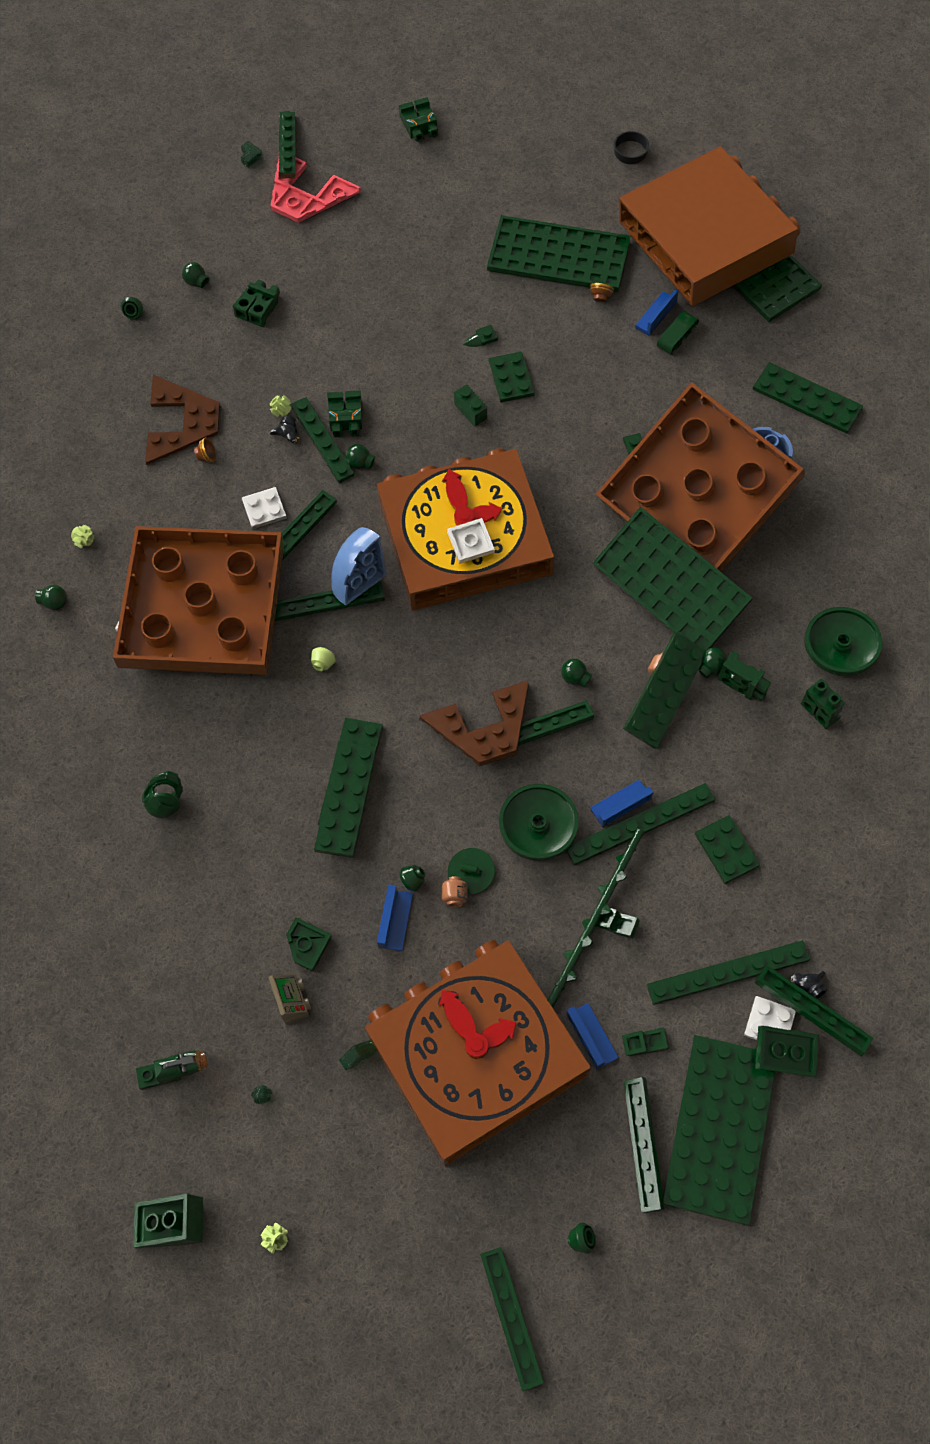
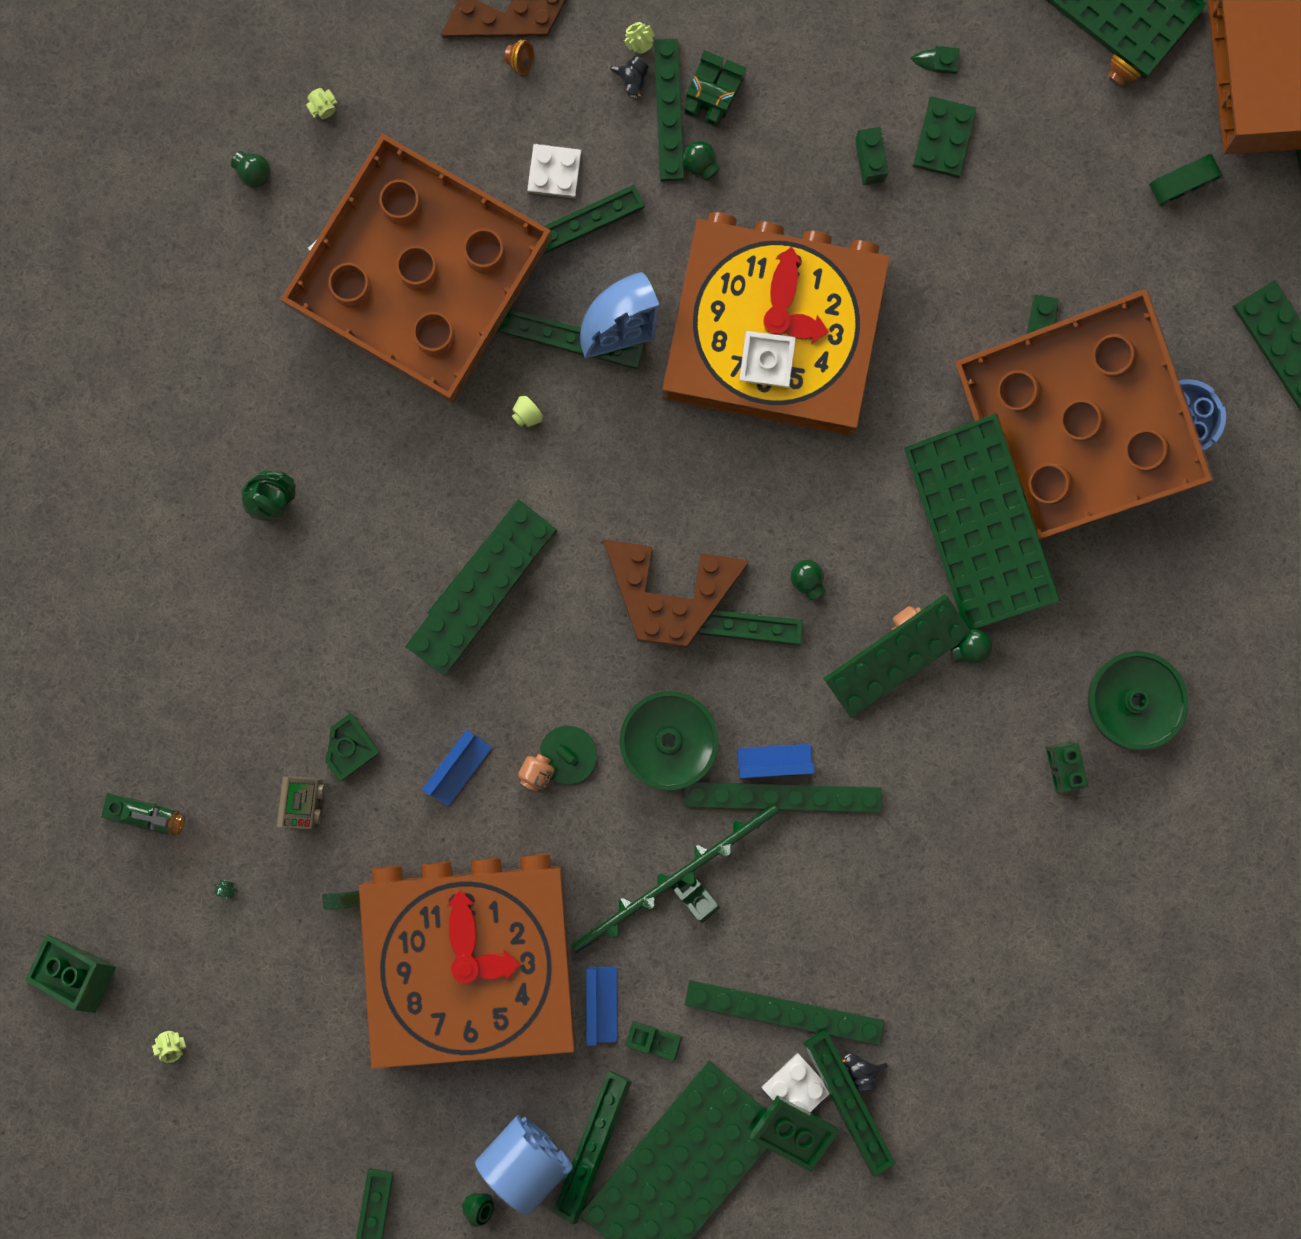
camera: 25 degrees right, 20 degrees up
dark green cone [400,865,426,891] -> none
blue panel [635,289,679,336] -> none
dark green plate [695,815,760,884] -> none
dark green hips [718,651,771,701] -> none
none -> medium blue brick [475,1115,572,1215]

